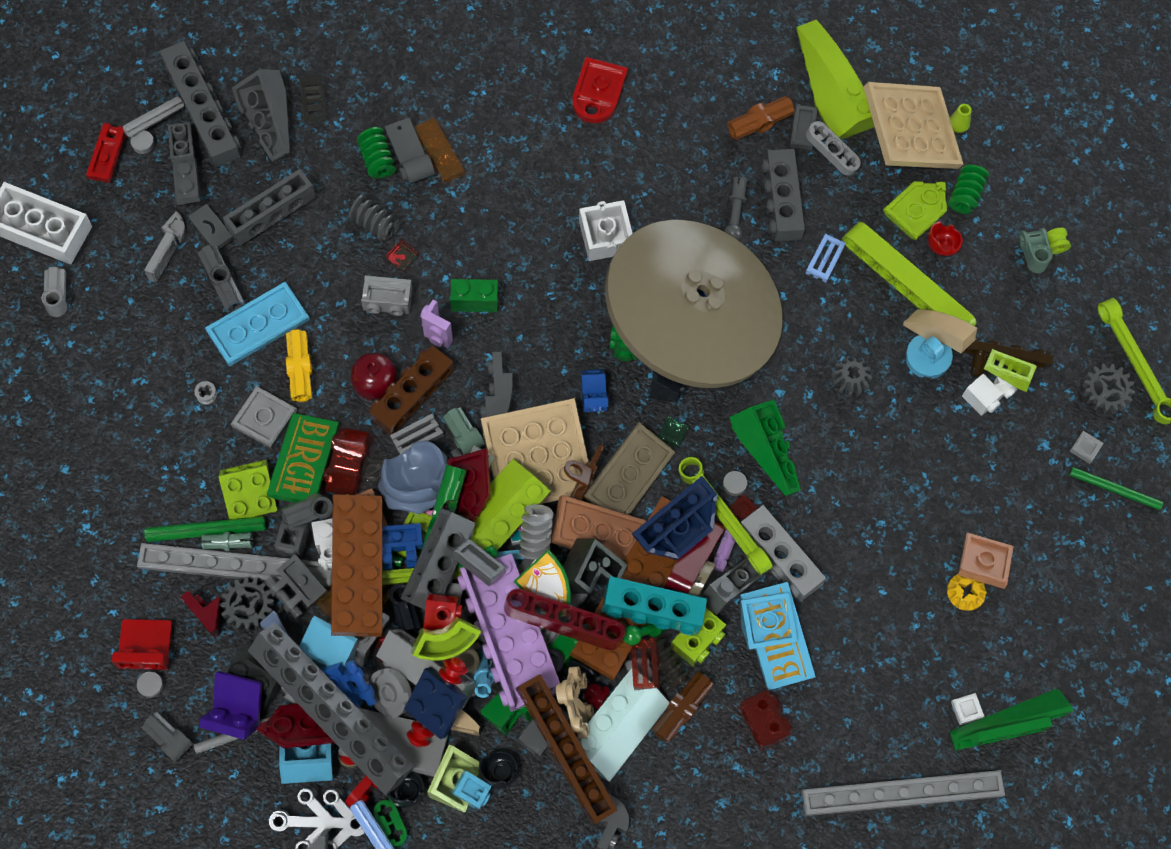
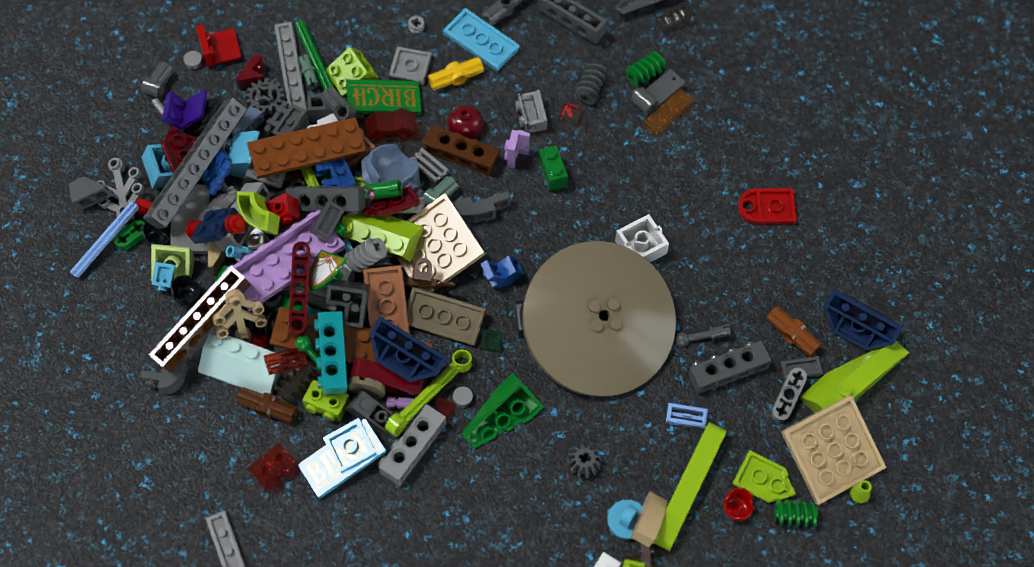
camera: 75 degrees right, 5 degrees down
none -> dark blue wedge [824,289,903,351]

